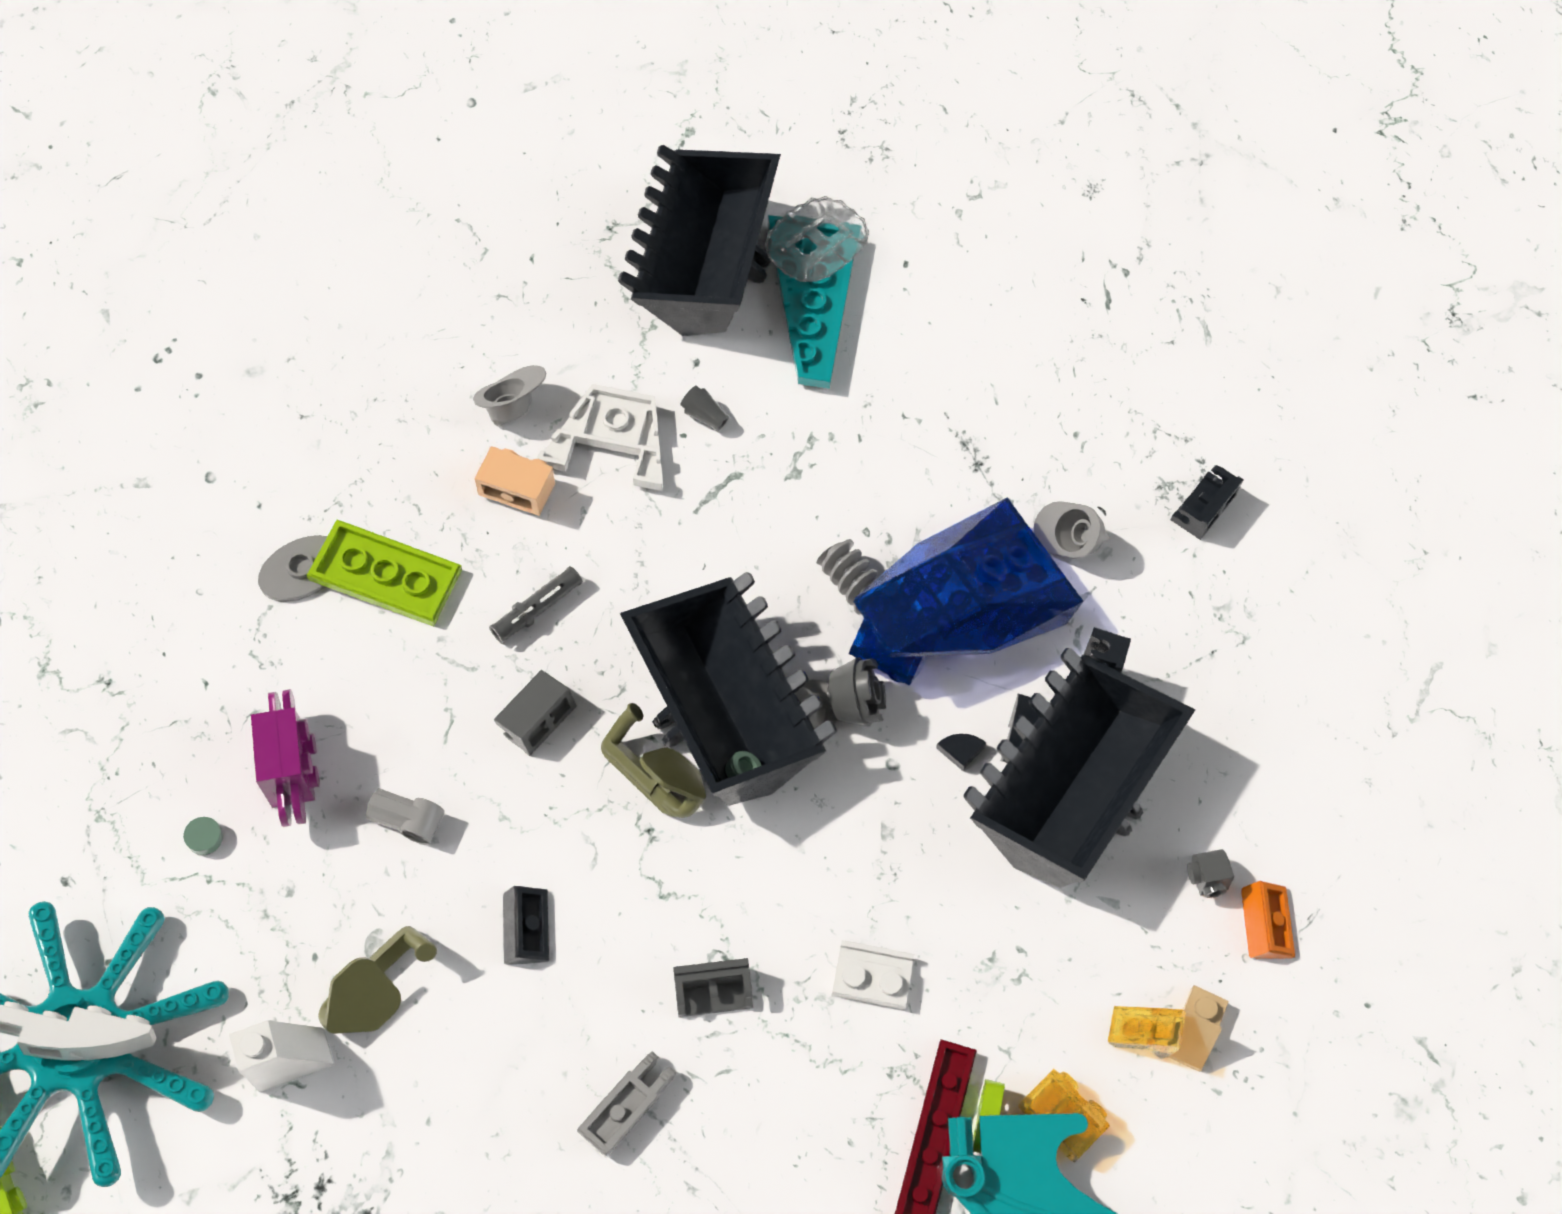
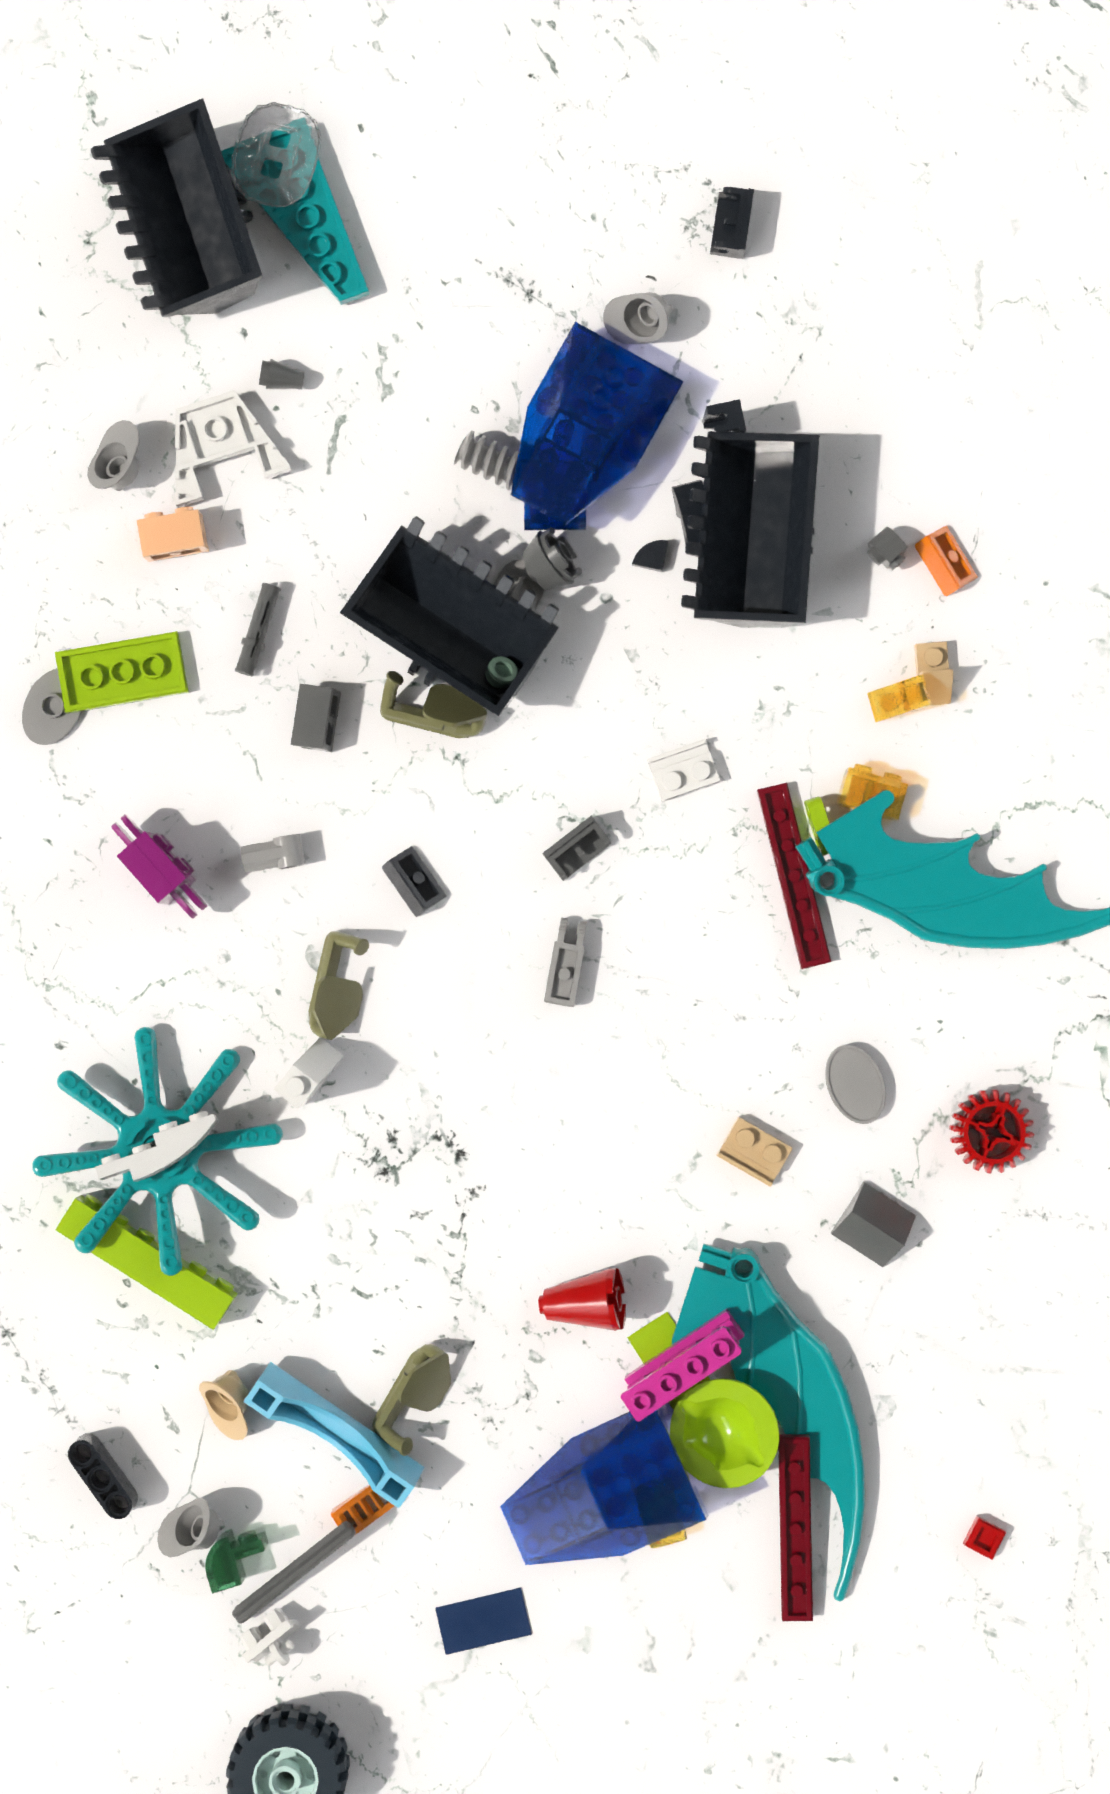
camera: 30 degrees left, 25 degrees up
sand green tile [183,816,223,855] -> none

